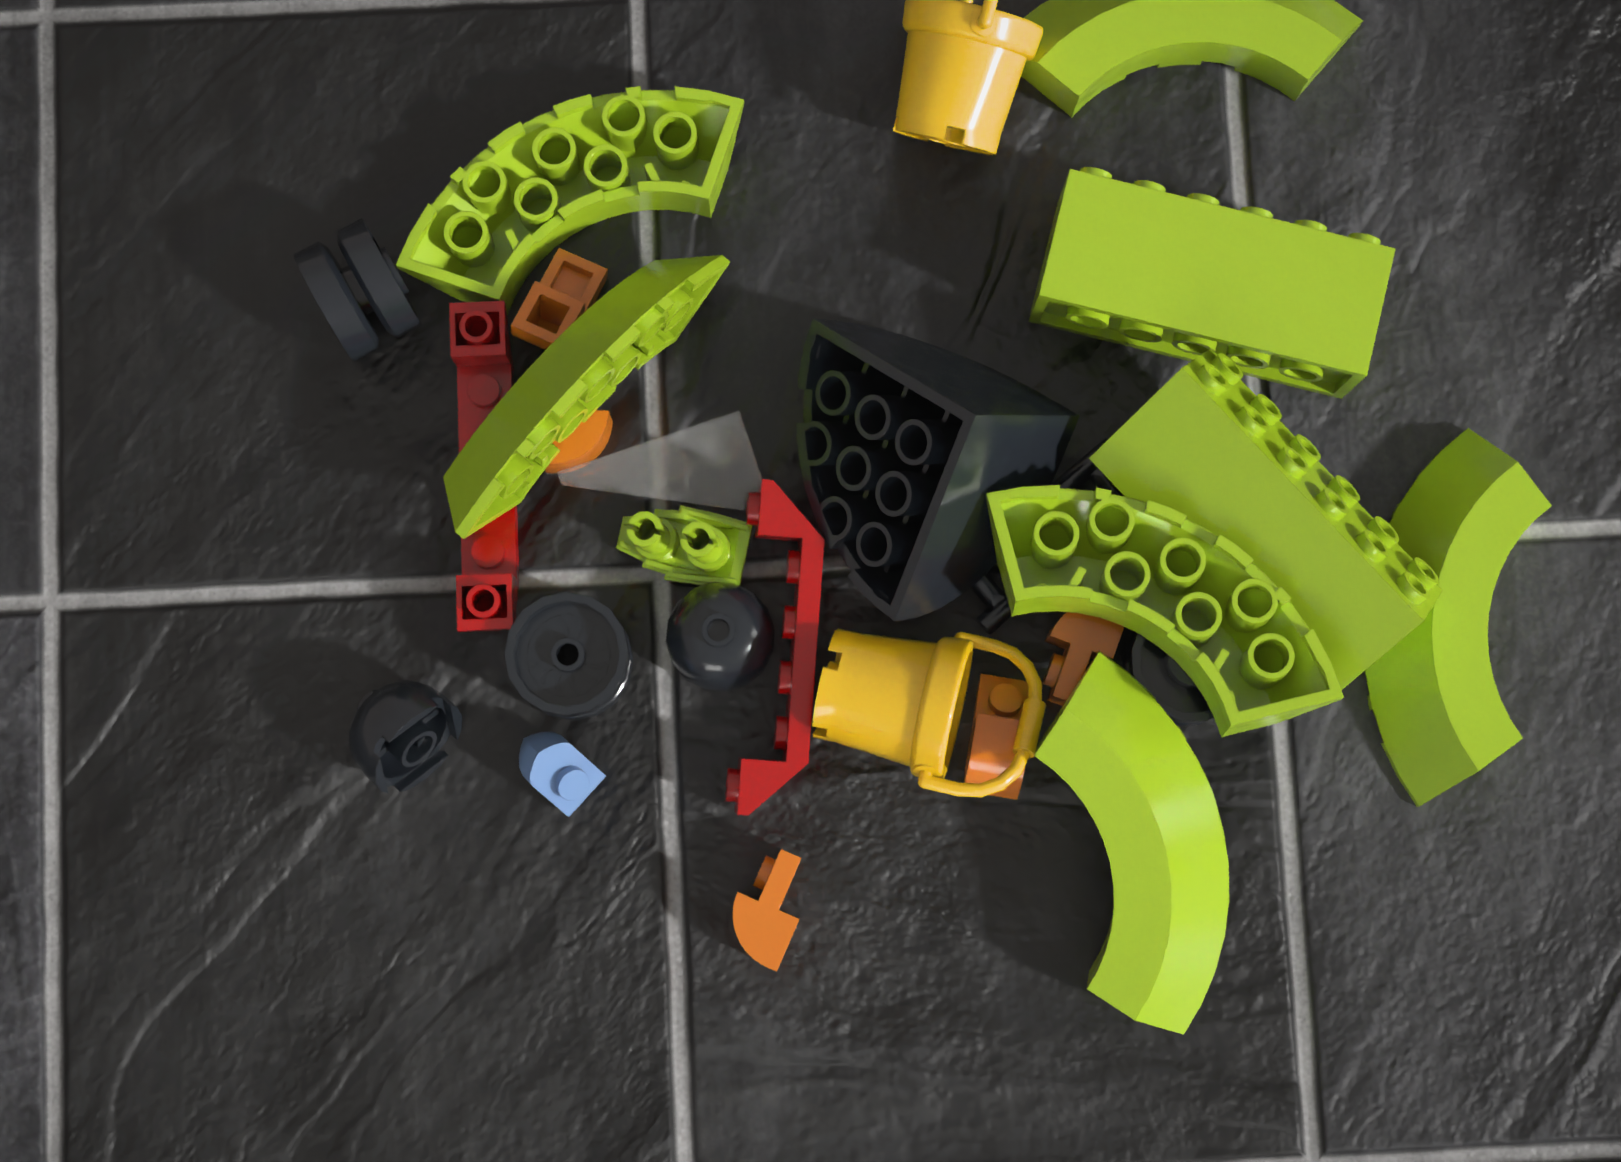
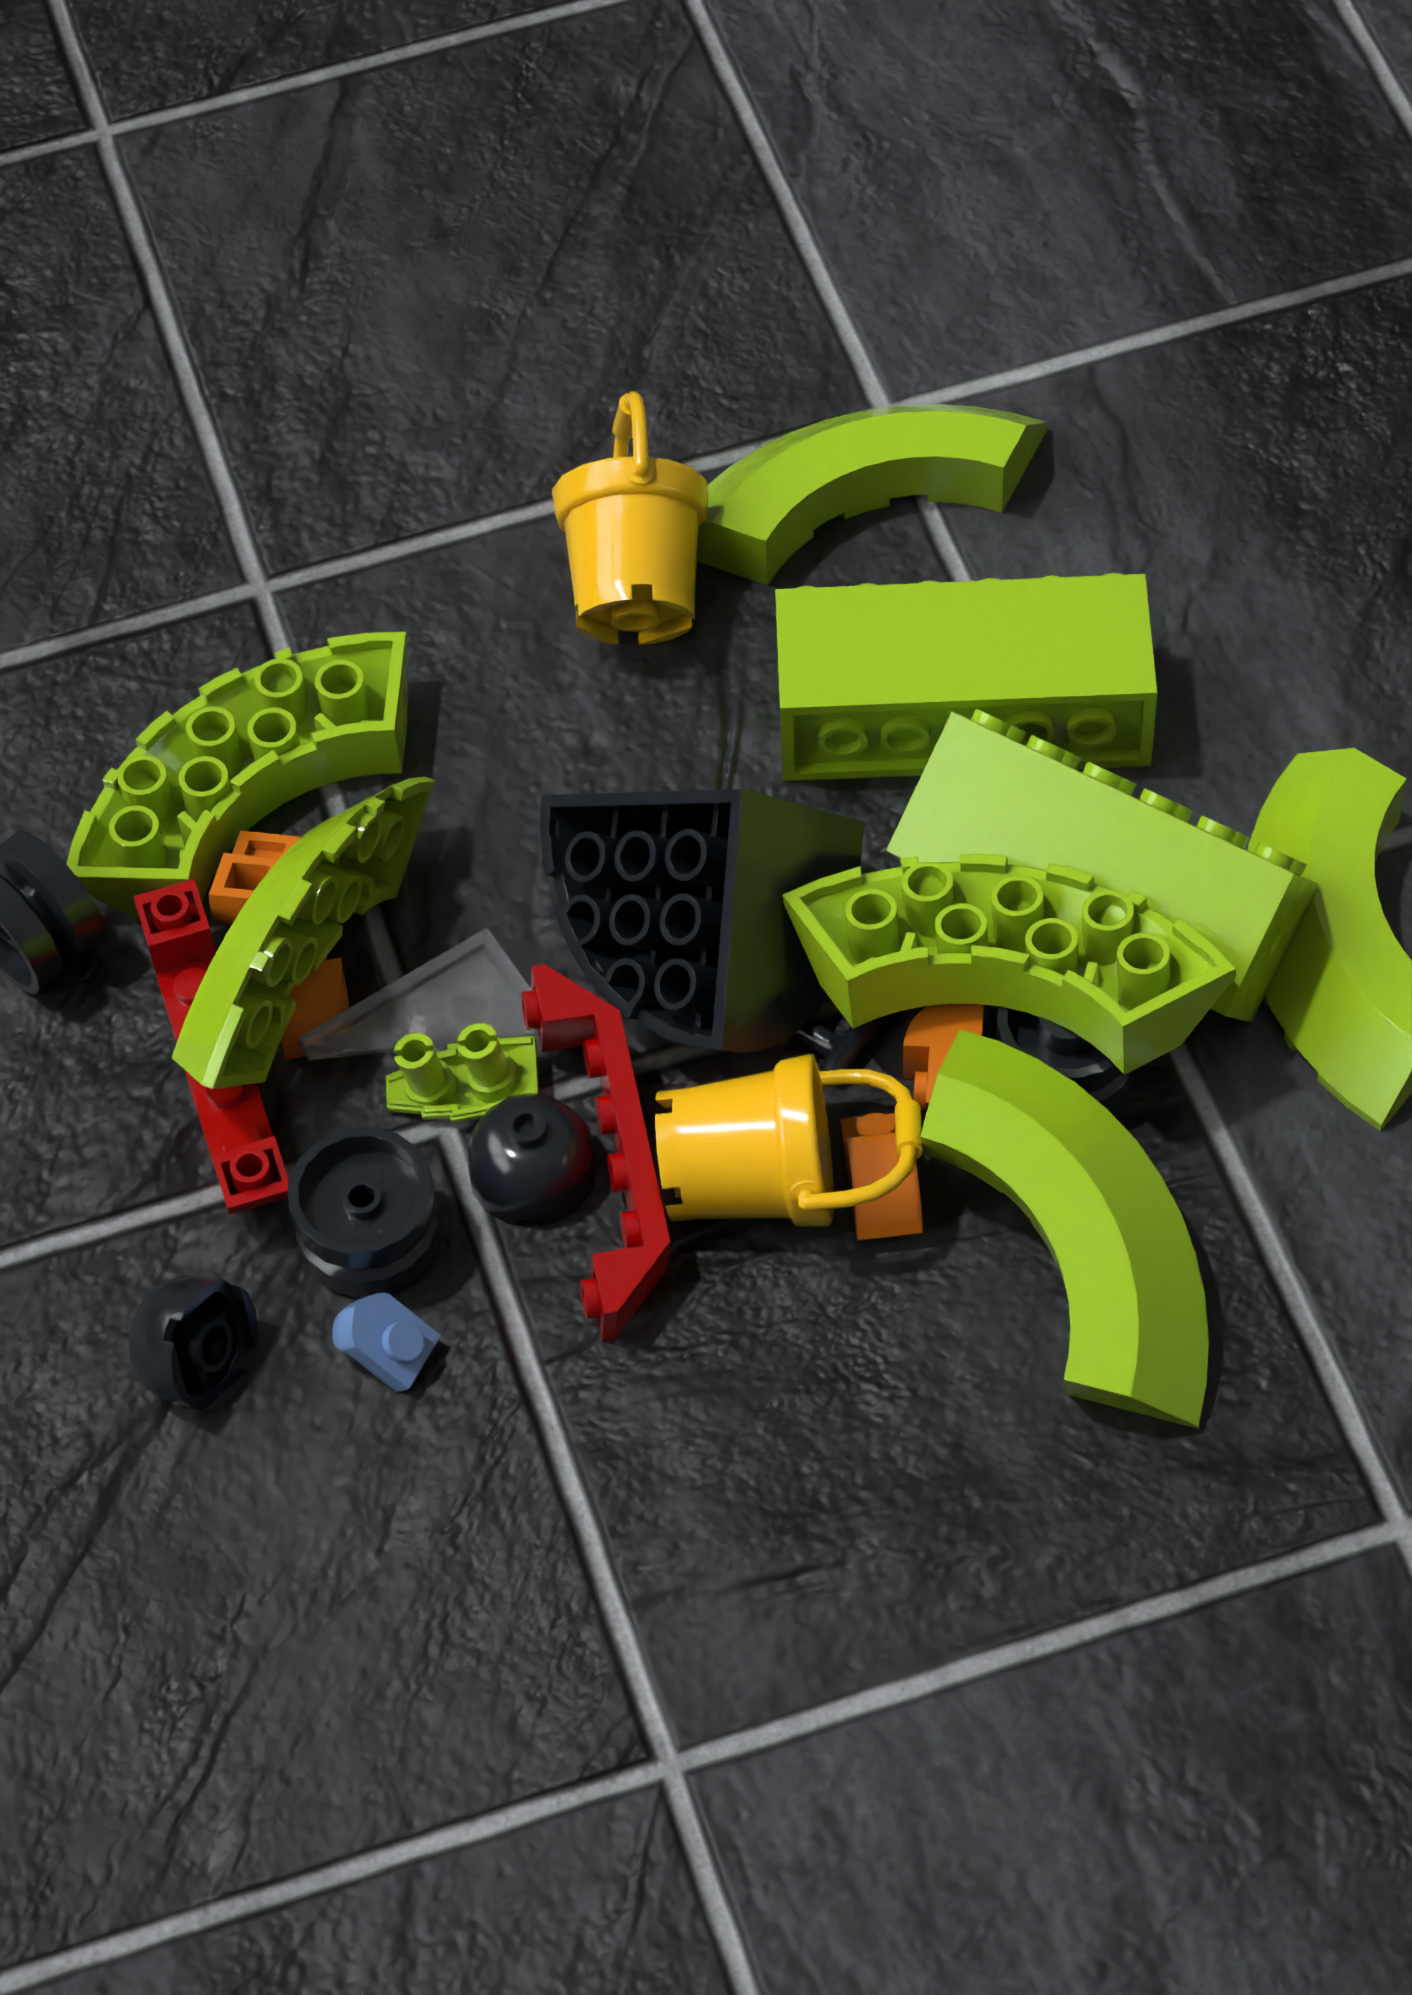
camera: 10 degrees left, 25 degrees down
orange brick [733,849,801,972] -> none

